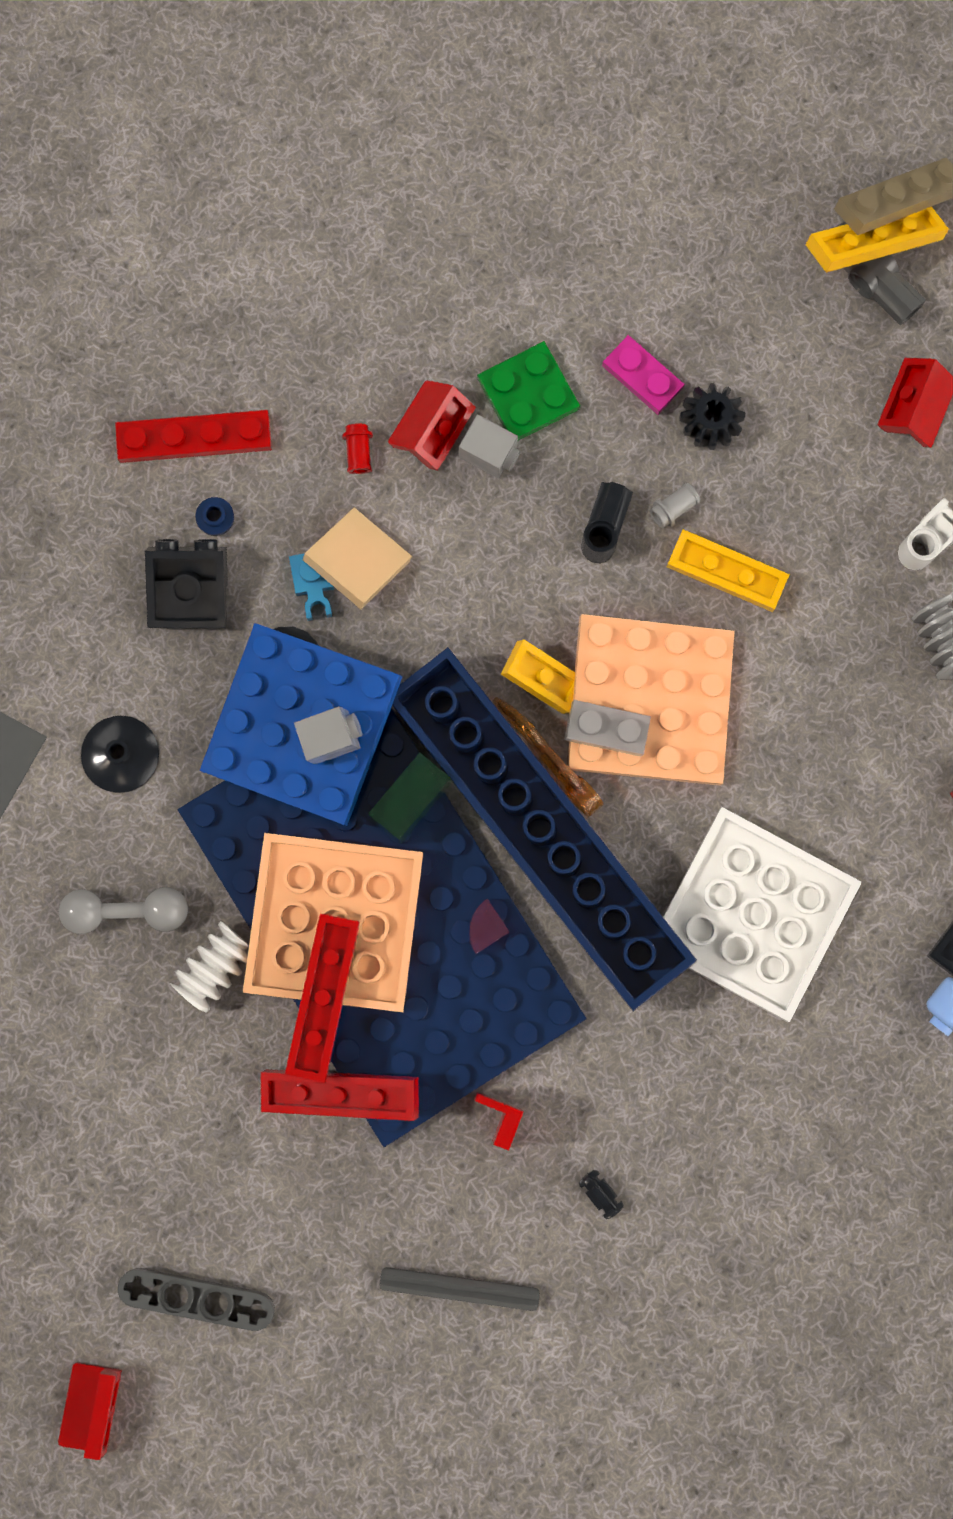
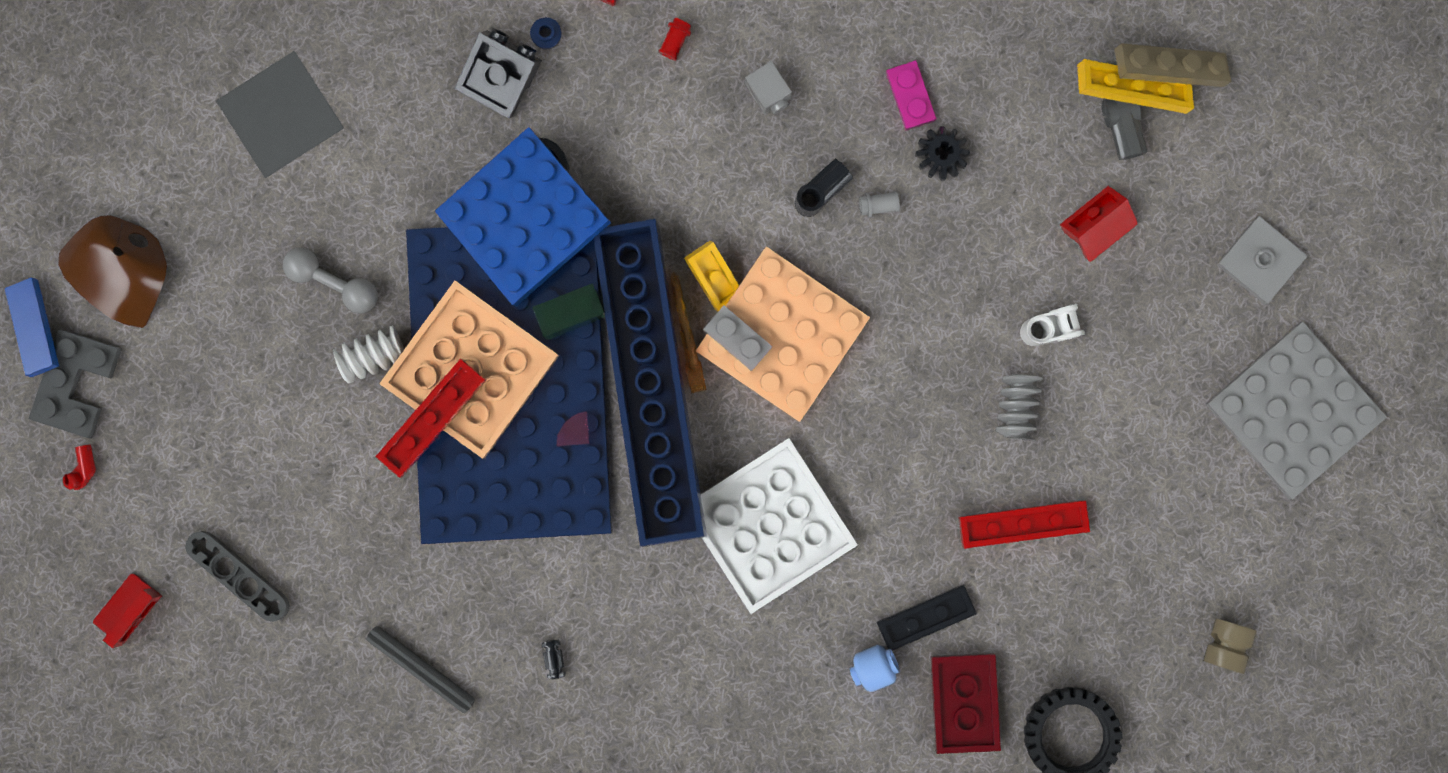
camera: 35 degrees right, 5 degrees up
black dish [81,716,159,793] -> none
red plate [261,1069,419,1121] -> none
dark azure plate [289,553,334,621] -> none
light grey brick [294,706,362,764] -> none
tan tile [303,507,412,609] -> none
red panel [388,380,476,471] -> none
red panel [474,1092,524,1151] -> none
green plate [477,341,580,441] -> none
yellow plate [666,529,790,612] -> none

